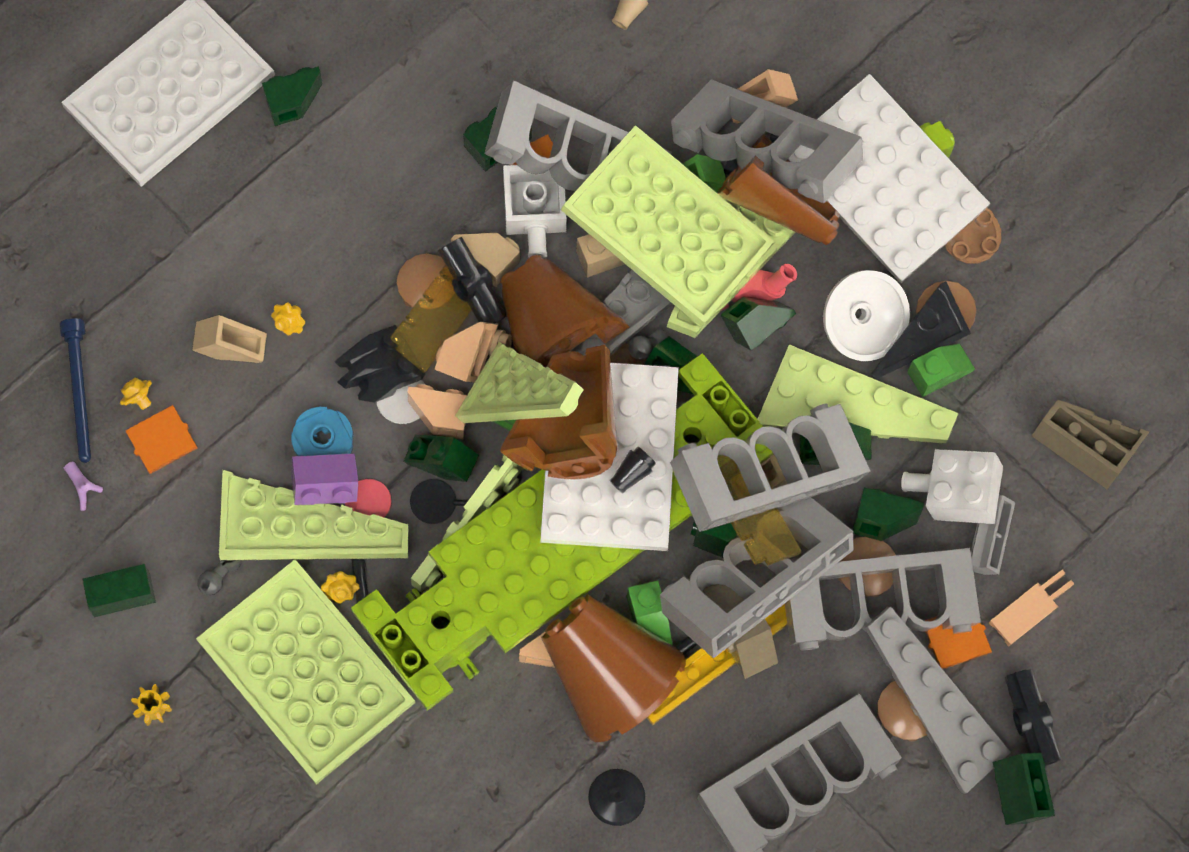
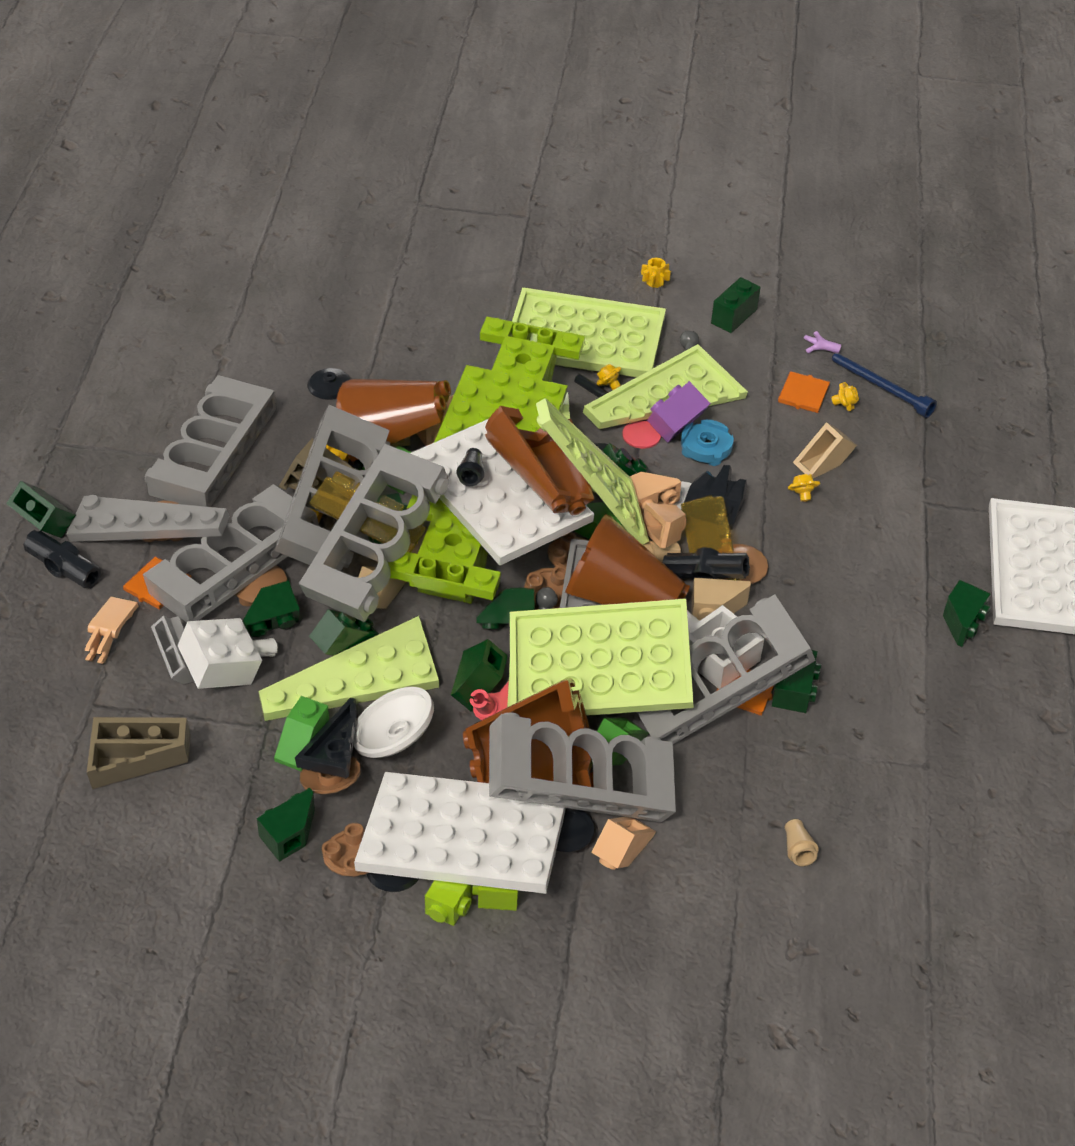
camera: 145 degrees right, 25 degrees down
none -> dark green slope [257,788,315,862]

